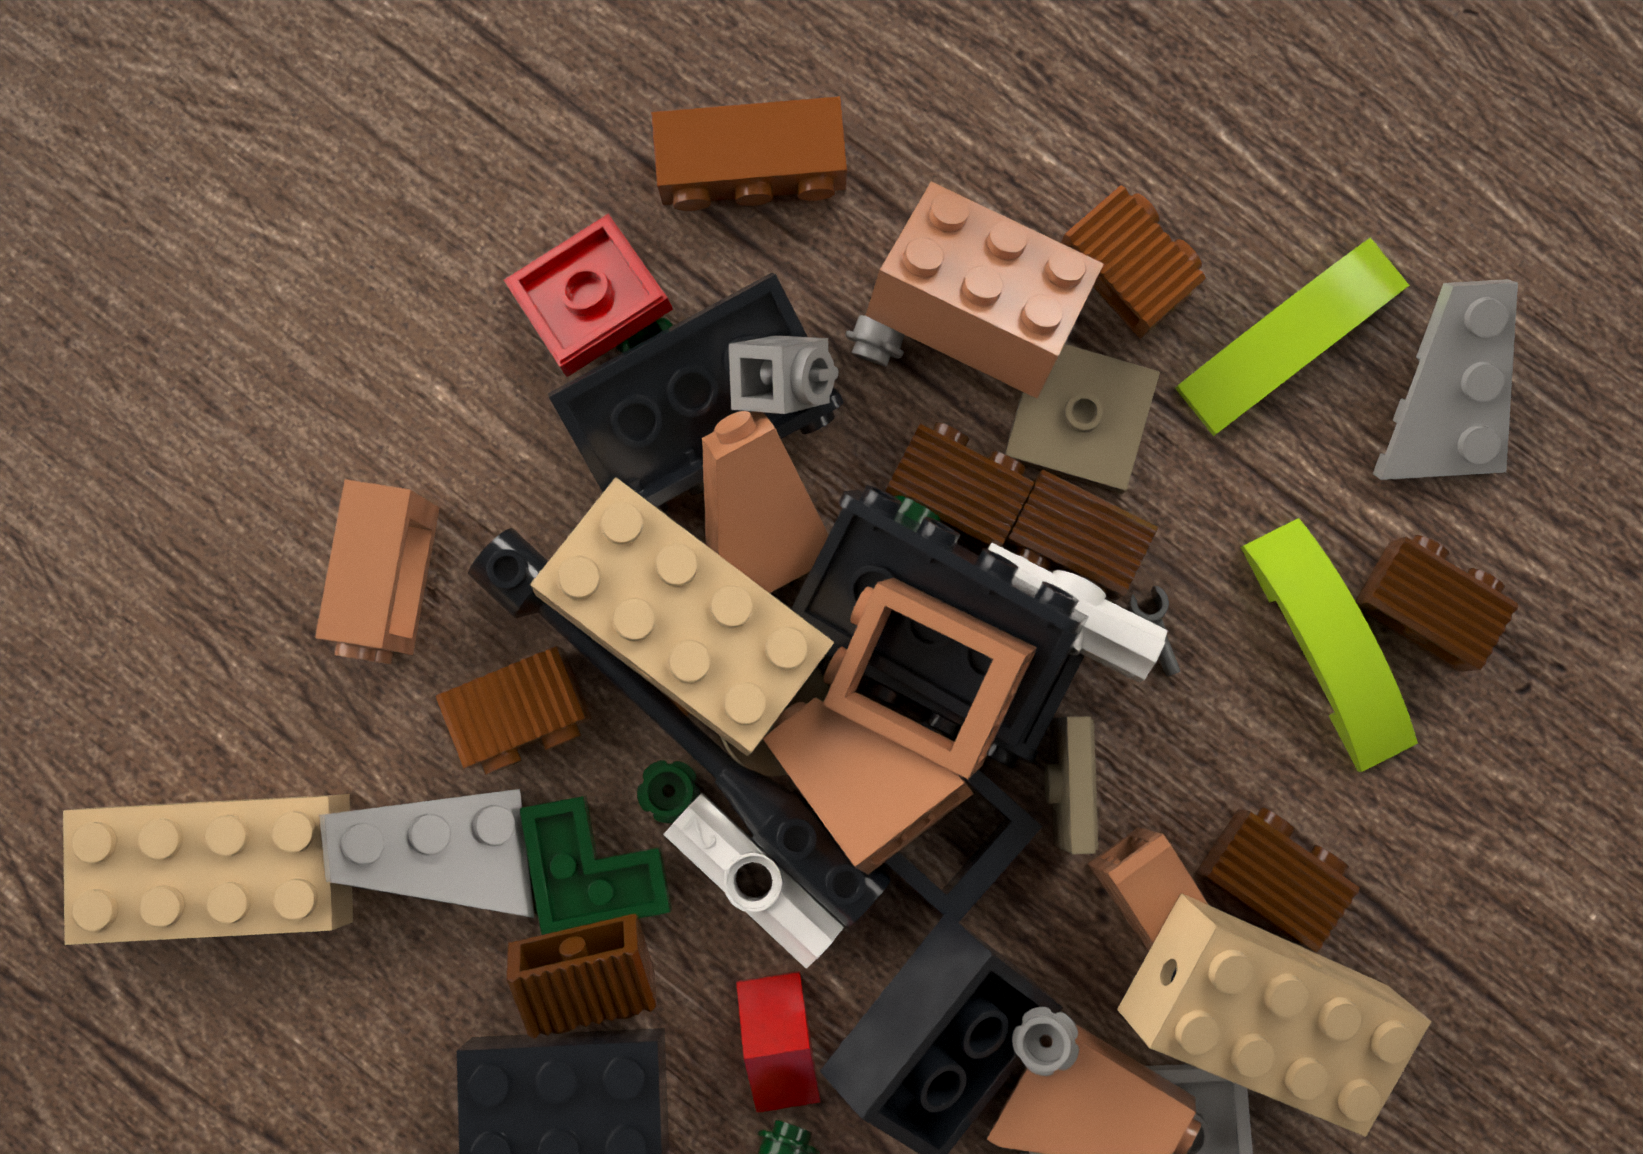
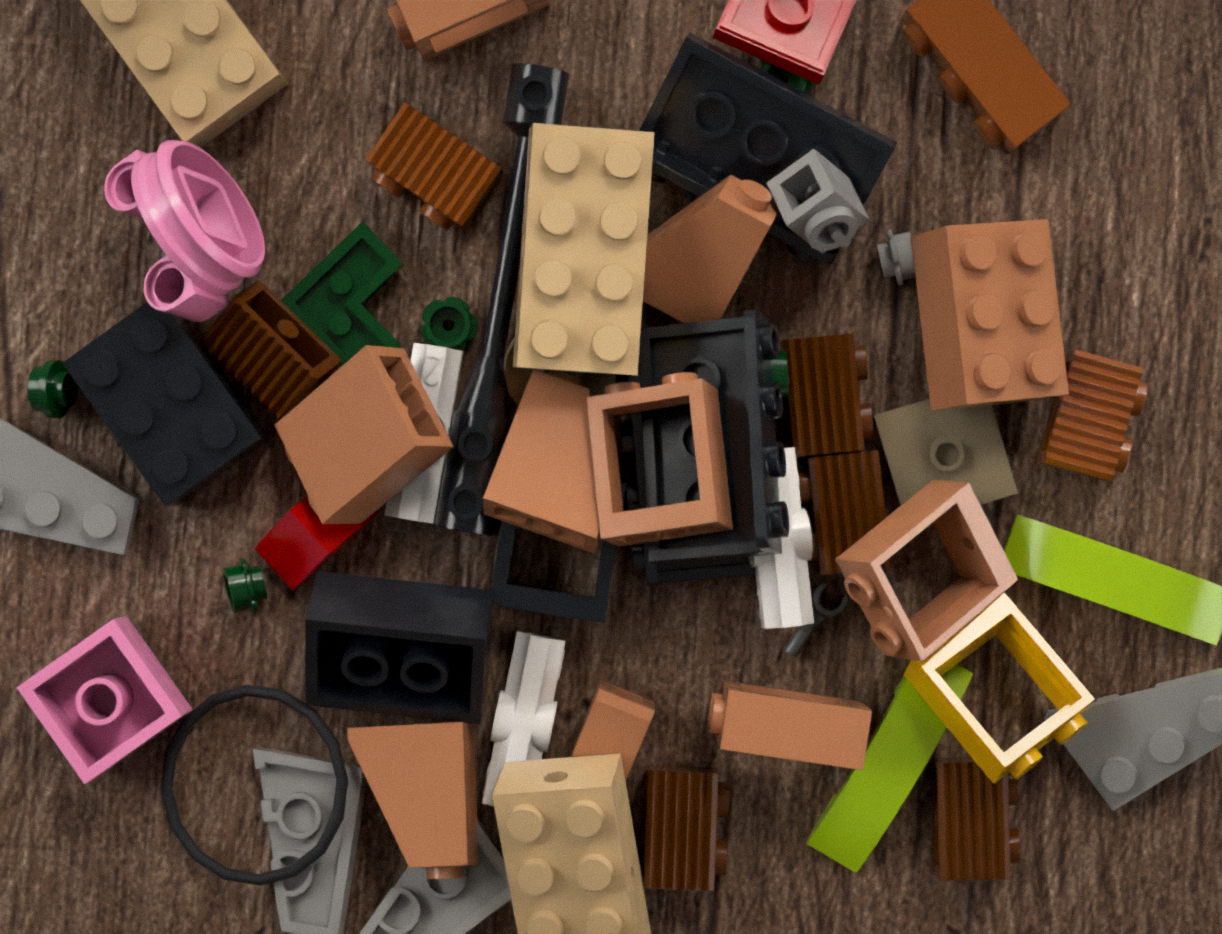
camera: 60 degrees right, 5 degrees up
light grey wing [319,789,534,918] -> none
light grey plate [1012,1007,1079,1076] -> none
dark tan plate [1044,716,1098,854] -> none
none -> bright pink piece [104,140,265,322]
none -> nougat brick [275,345,454,524]
none -> white piece [482,631,566,807]
none -> nougat window [707,680,872,770]
none -> nougat window [835,480,1018,662]
none -> yellow window [904,592,1095,784]

